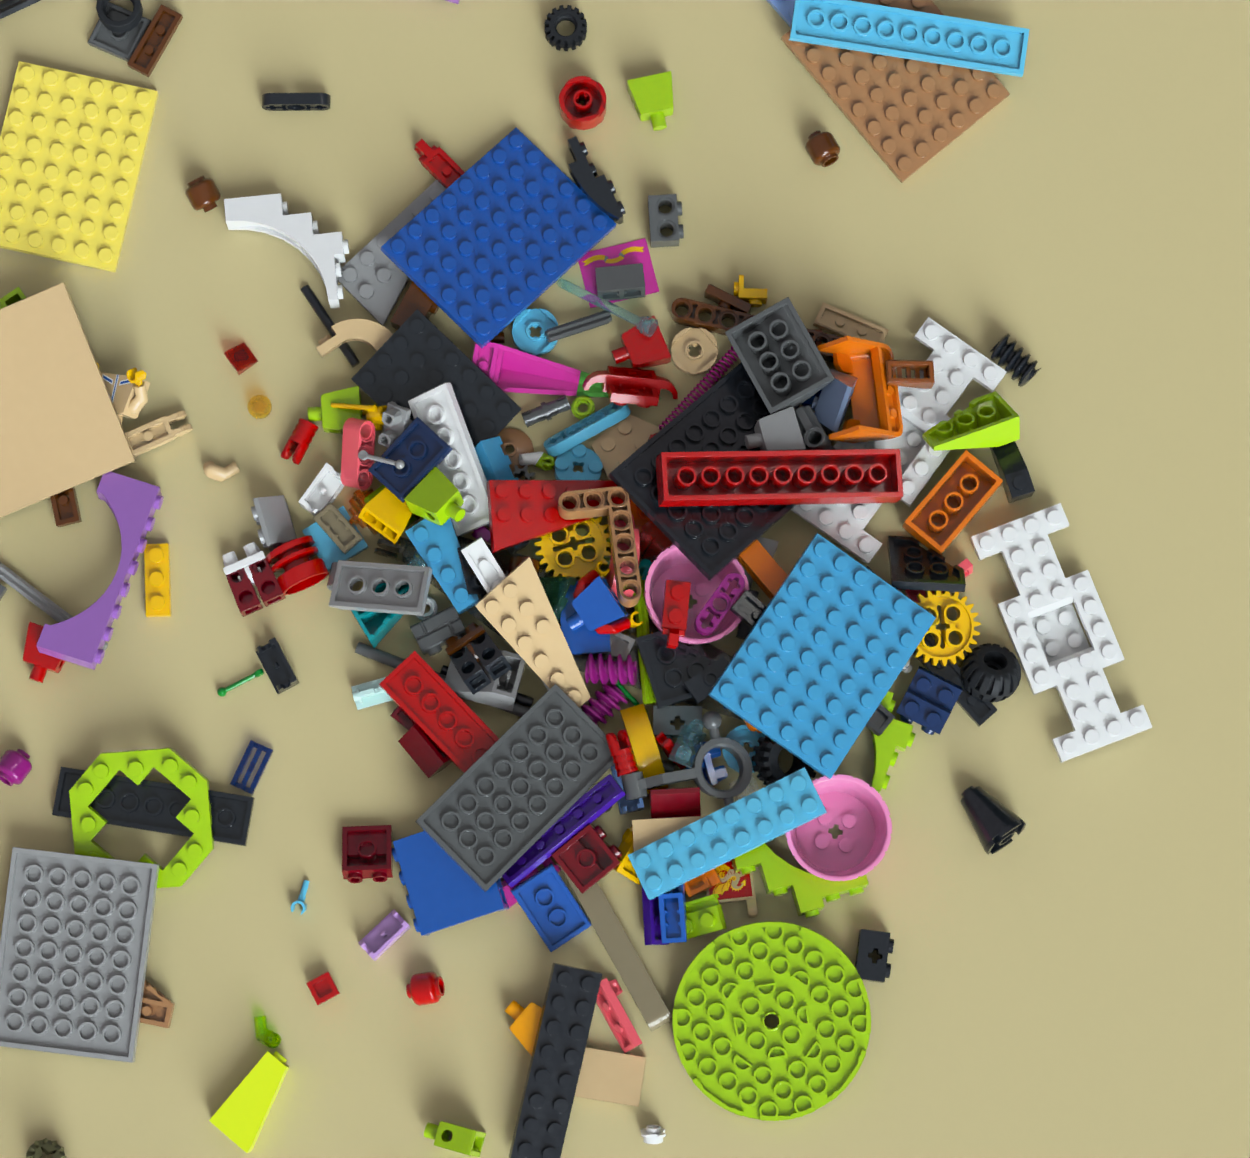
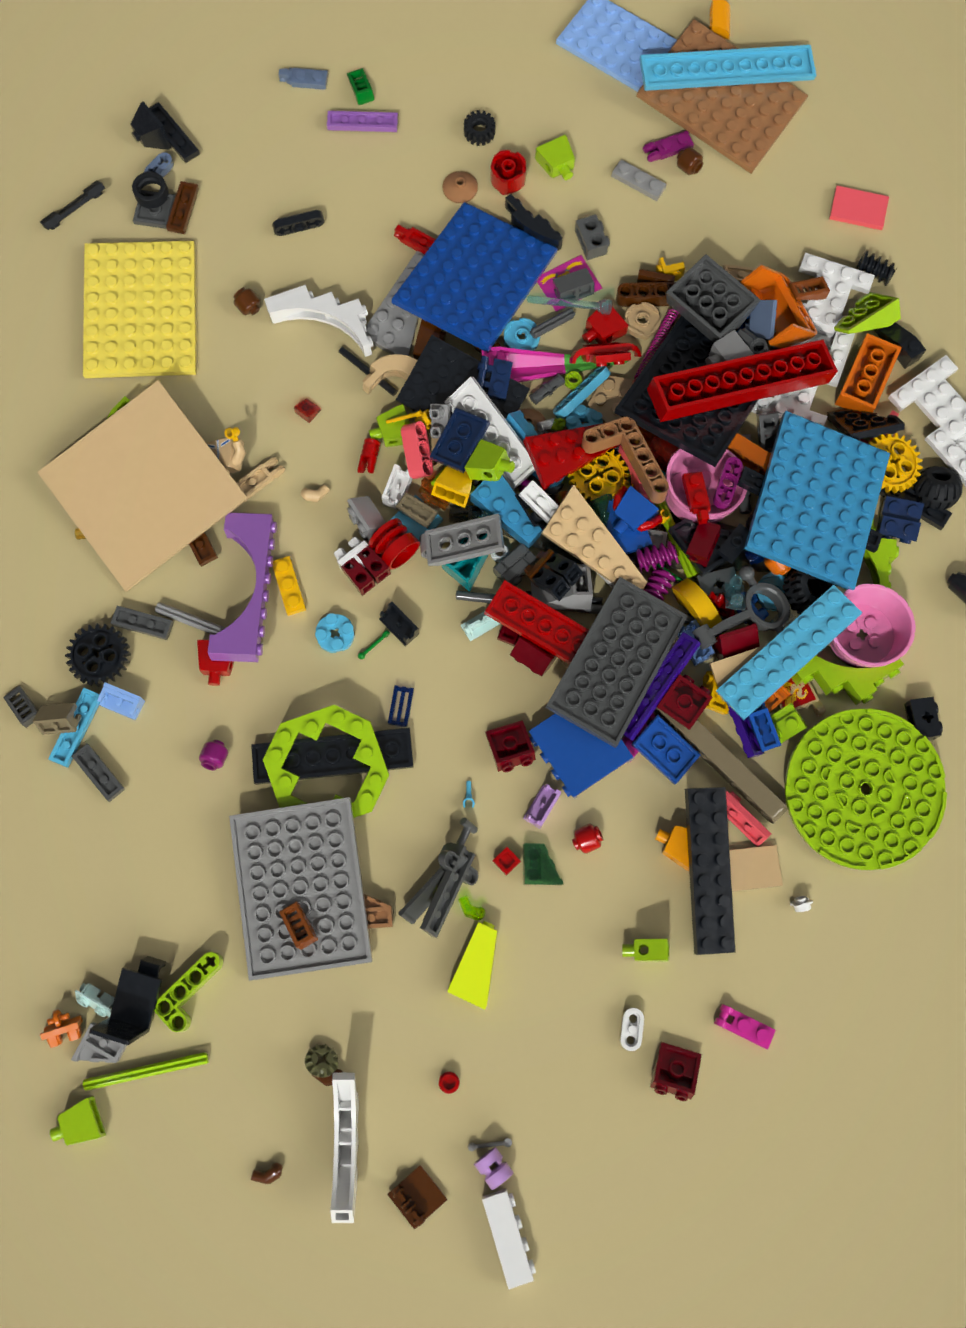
camera: 15 degrees left, 5 degrees down
clear yellow plate [248,395,272,419] -> none
light grey hinge [358,450,405,469] -> none
red hinge [605,729,639,777] -> none
none -> dark orange slope [279,901,318,950]
none -> medium azure plate [315,613,355,653]
none -> dark grey piece [398,817,478,938]
none -> medium nougat dish [443,171,478,203]
none -> dark blue plate [476,356,513,400]
none -> clear green wing [523,843,563,885]
none -> light grey plate [611,160,667,201]
none -> magenta hinge [642,130,694,162]
none -> dark red hinge [686,521,721,567]
none -> dark grey brick [756,411,779,453]
none -> coral tile [829,186,889,230]

